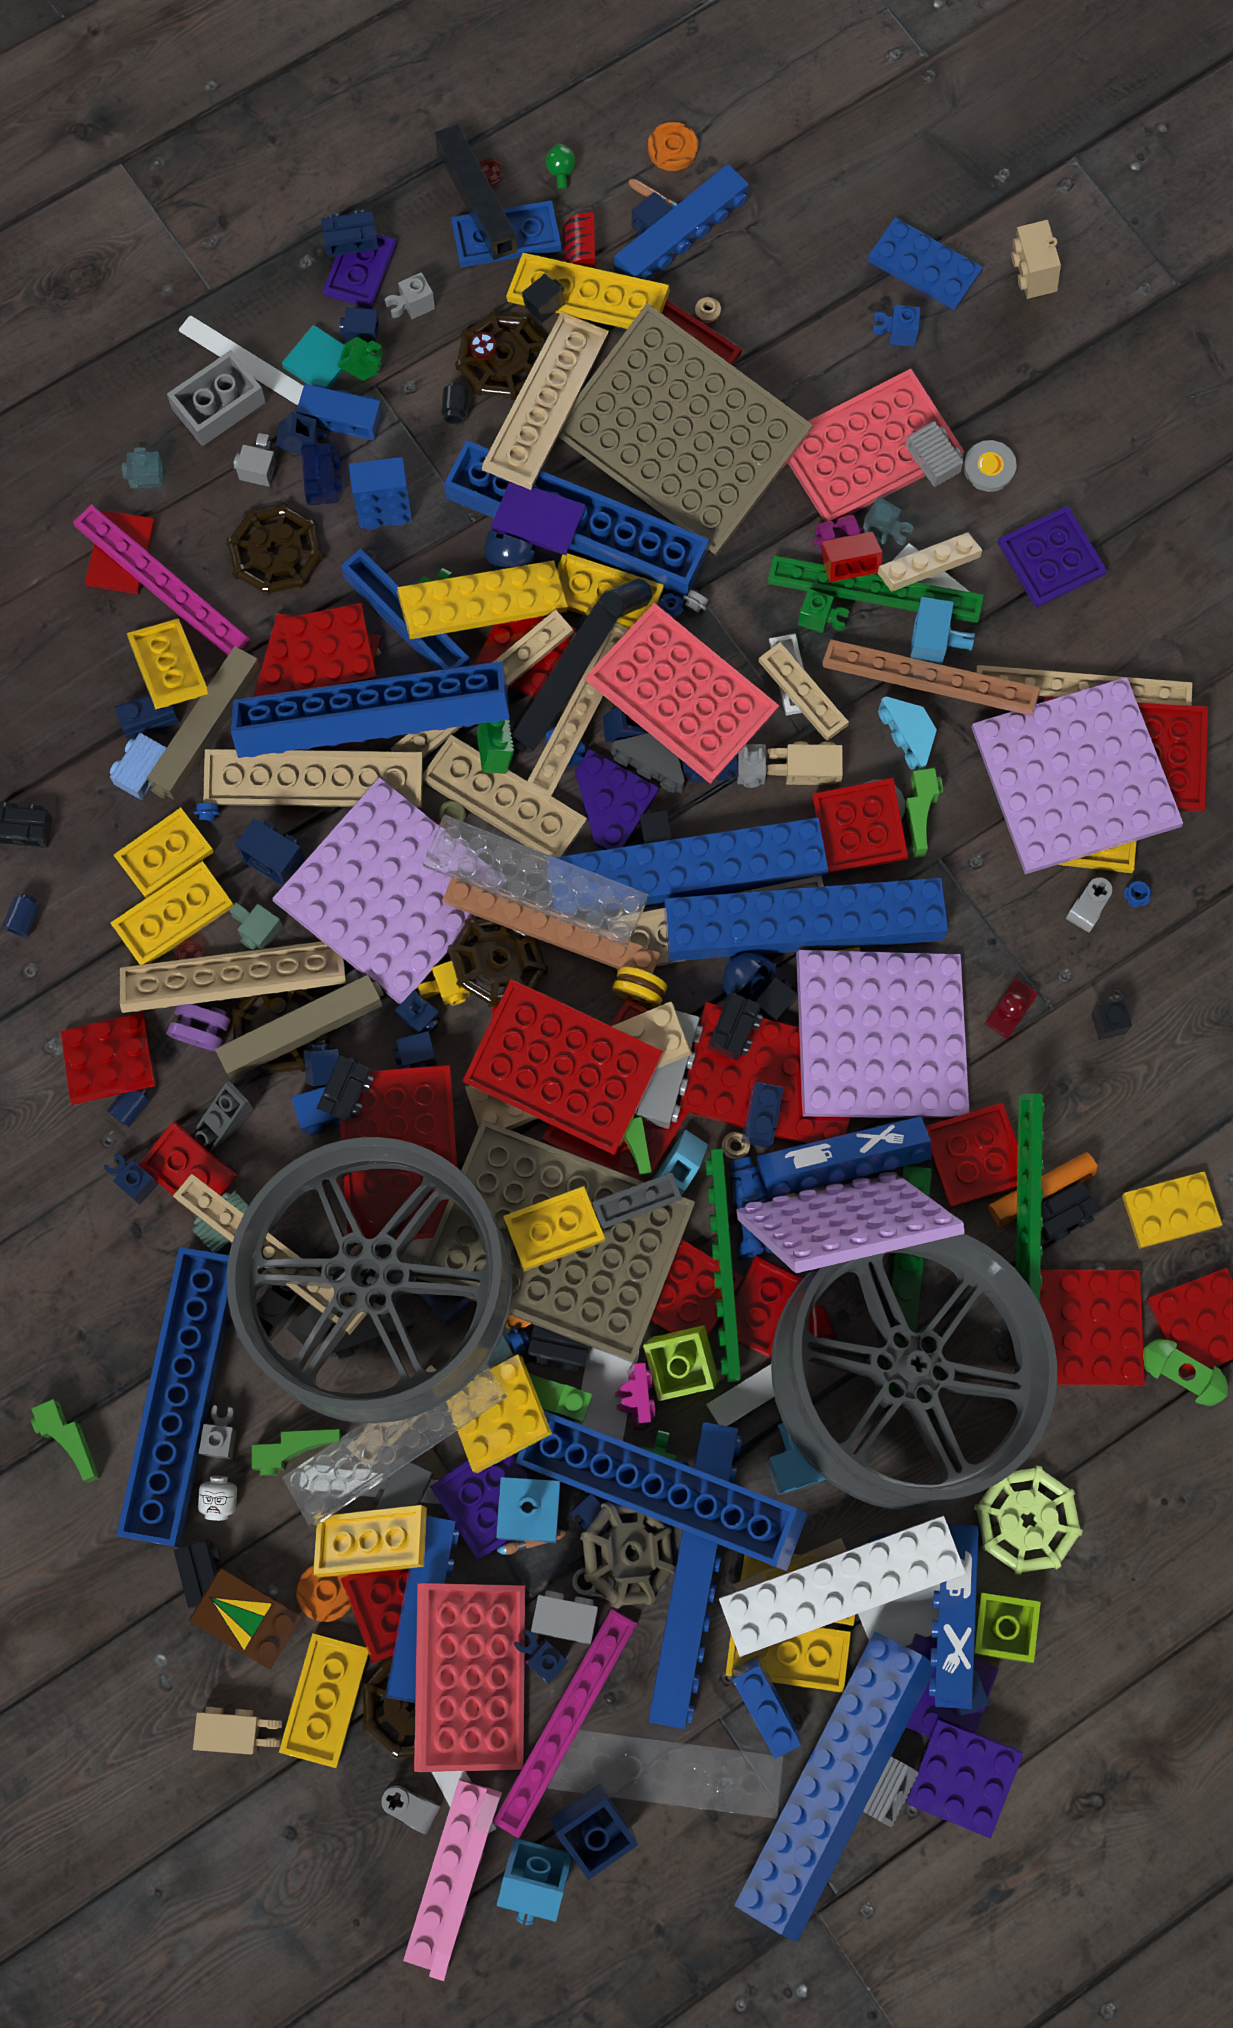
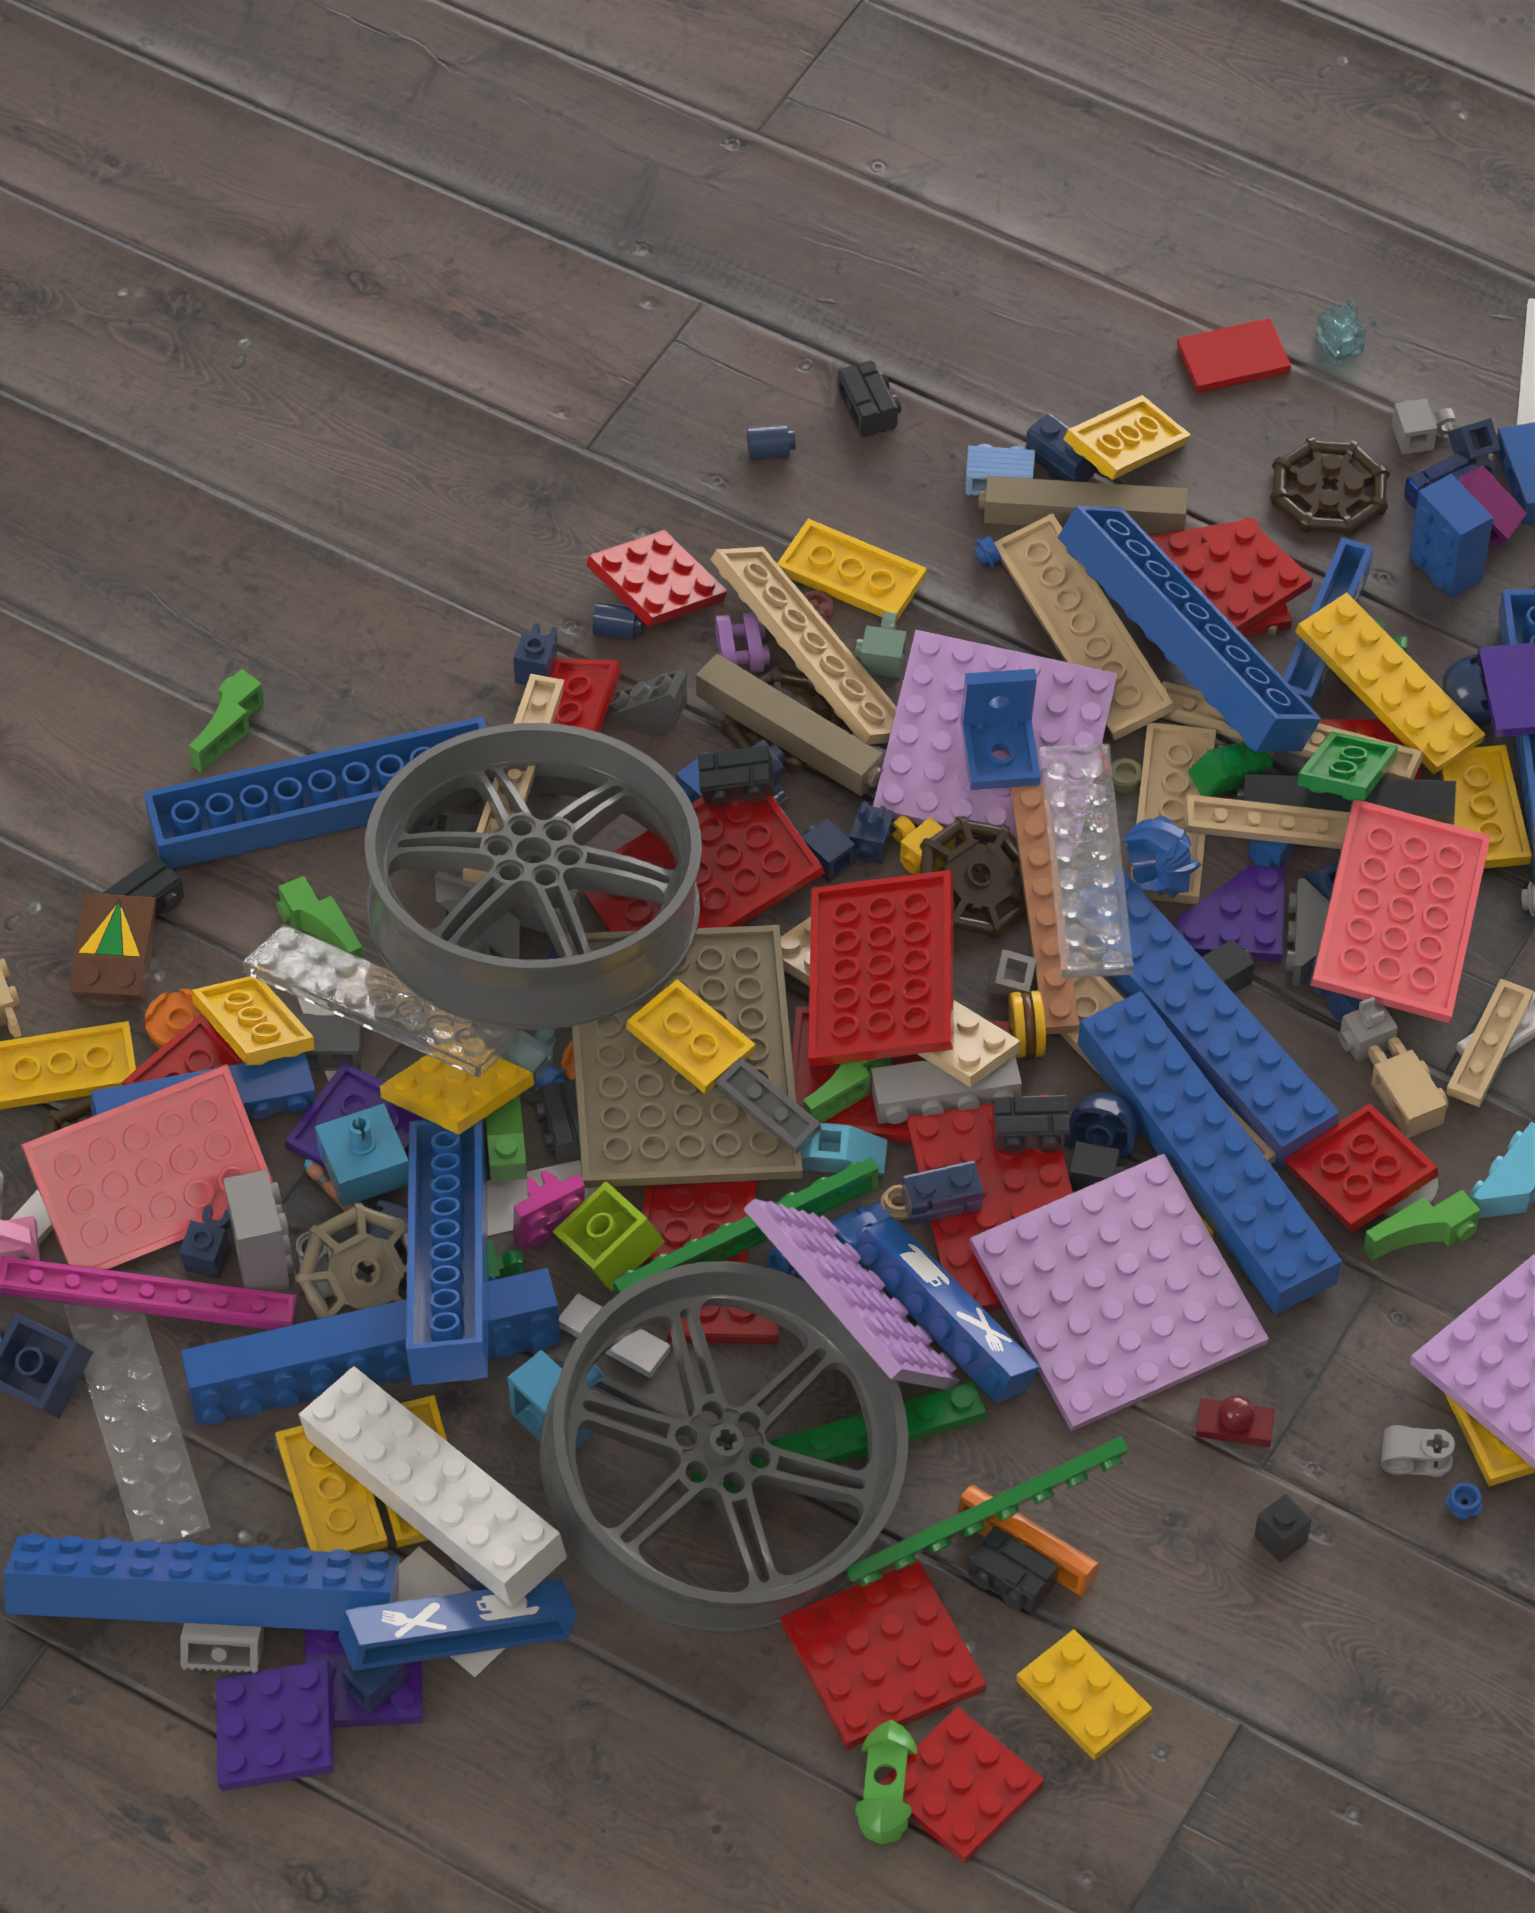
camera: 65 degrees right, 20 degrees down
dark pink tile [73,504,250,657] -> none
yellow plate [114,808,214,898] -> none
light grey brick [167,350,266,446] -> none
white head [198,1476,237,1521] -> none
light grey brick [199,1405,237,1460] -> none
dark blue brick [235,818,305,887] -> none
black brick [599,579,652,618] -> none
blue plate [658,593,684,619] -> none
blue brick [732,1656,801,1759] -> none
red cone [808,1305,836,1350] -> none
red plate [925,1102,1018,1209] -> none
yellowish green plate [974,1465,1083,1575] -> none
lime brick [974,1593,1041,1663] -> none
none -> blue bracket [960,668,1041,790]
none -> light grey brick [986,949,1037,998]
none -> blue hair [1122,815,1202,899]
none -> green plate [1297,731,1398,801]
none -> magenta brick [1459,466,1527,548]

